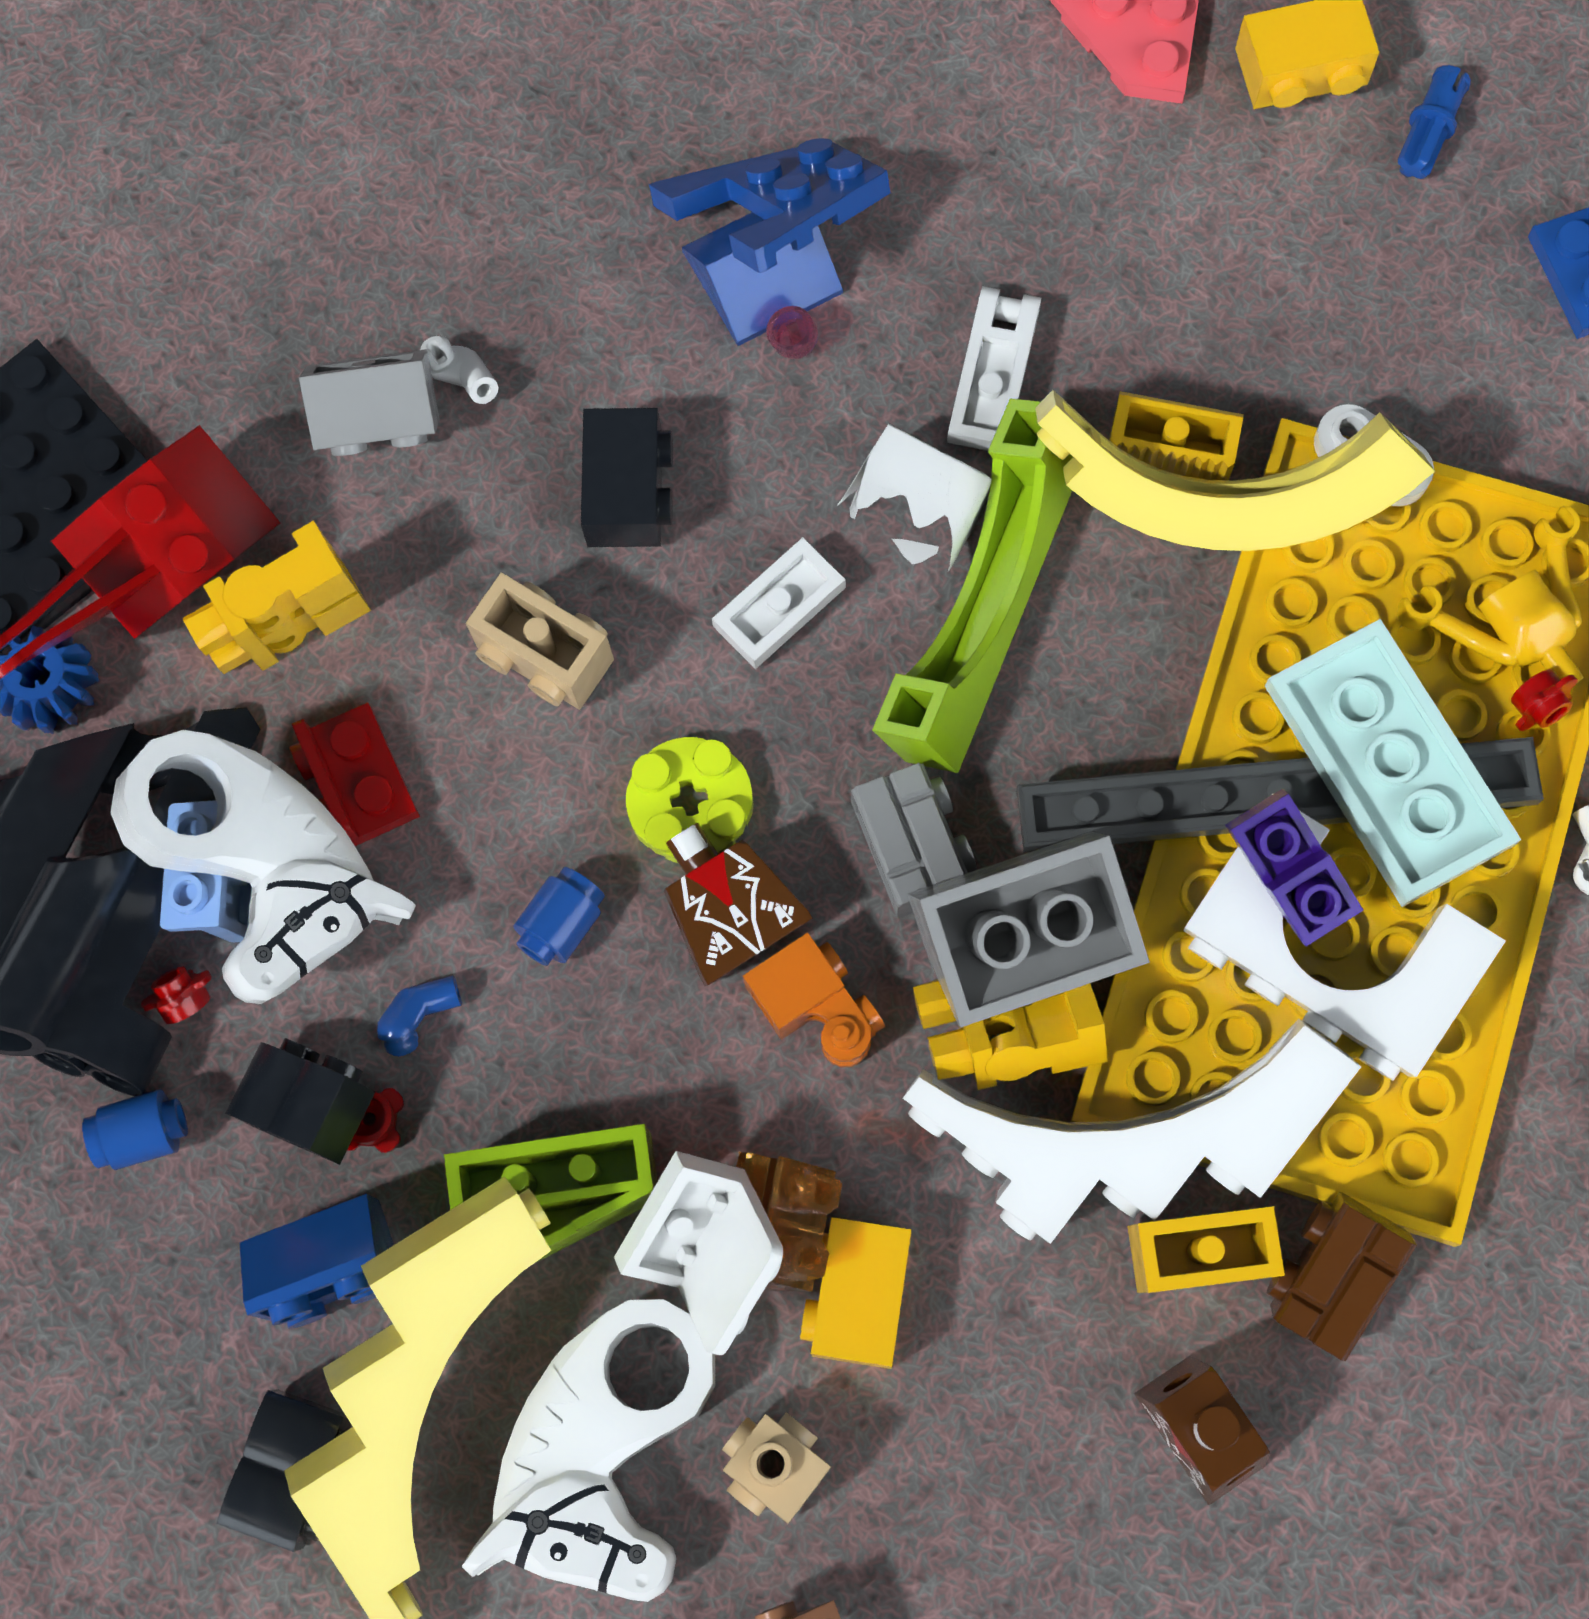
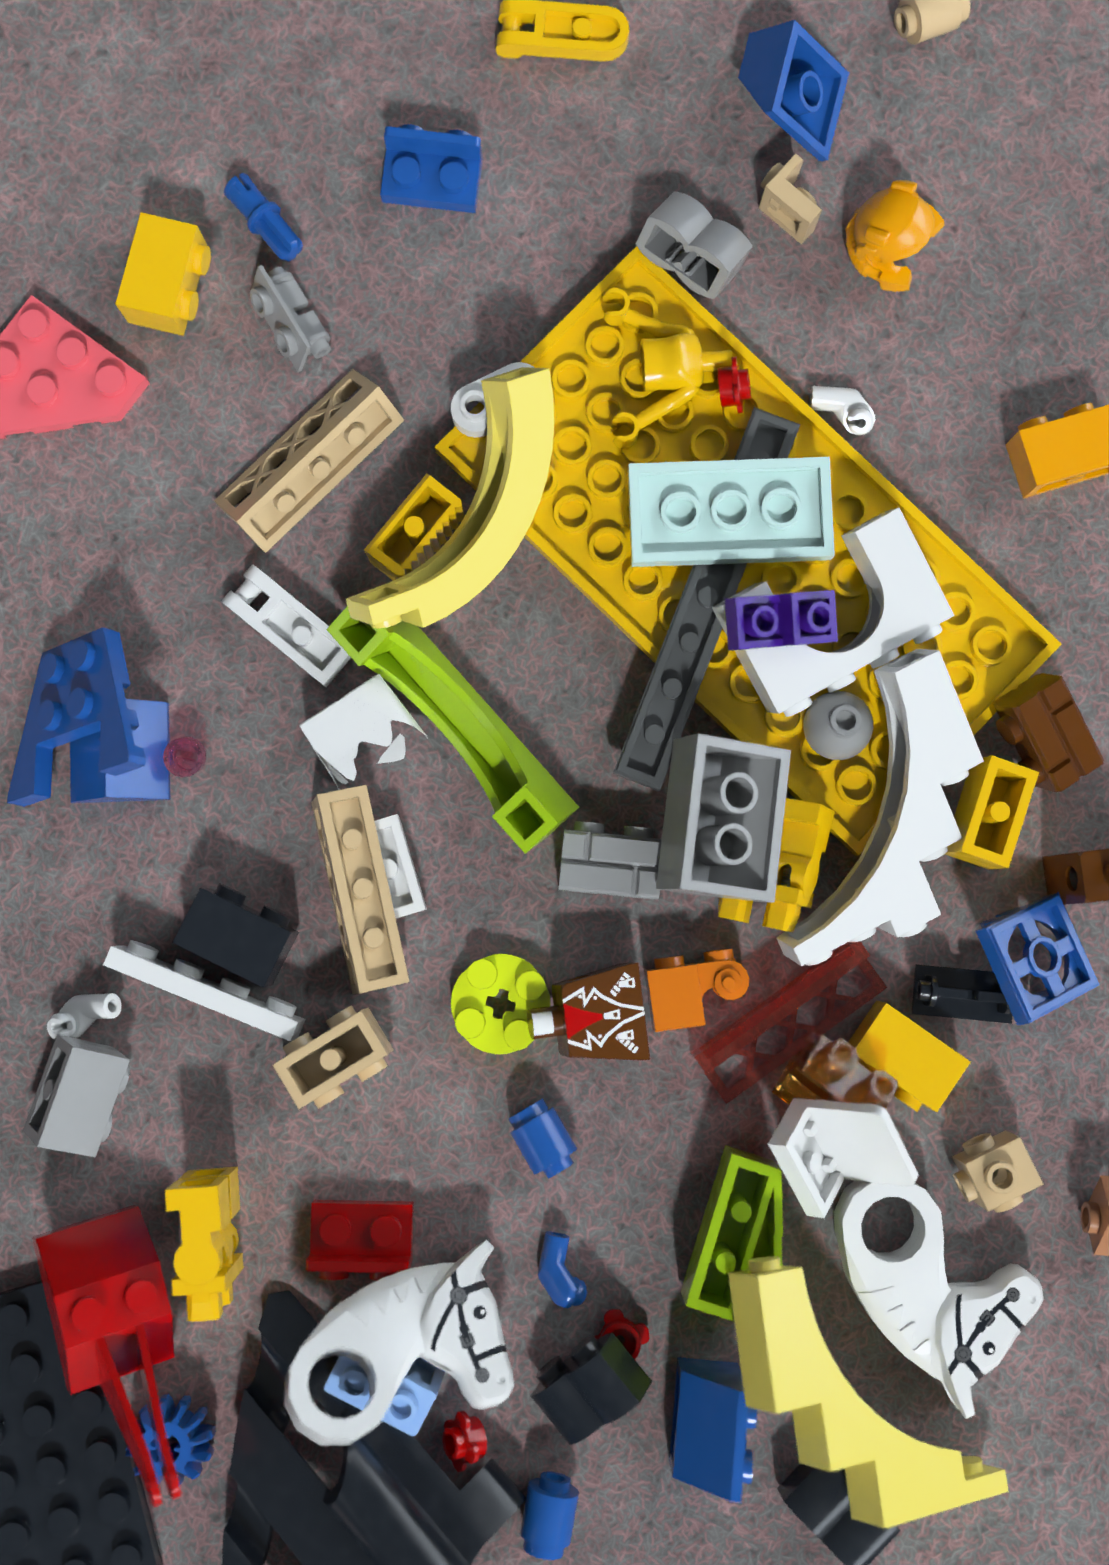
camera: 70 degrees left, 10 degrees up
none -> white plate [103,940,306,1041]
none -> tan fence [214,369,404,553]
none -> light grey hinge [250,265,331,373]
none -> tan fence [311,785,409,994]
none -> clear red fence [690,941,887,1104]
none -> light grey brick [803,691,873,760]
none -> black hinge [912,964,1013,1024]
none -> blue piece [976,892,1100,1025]

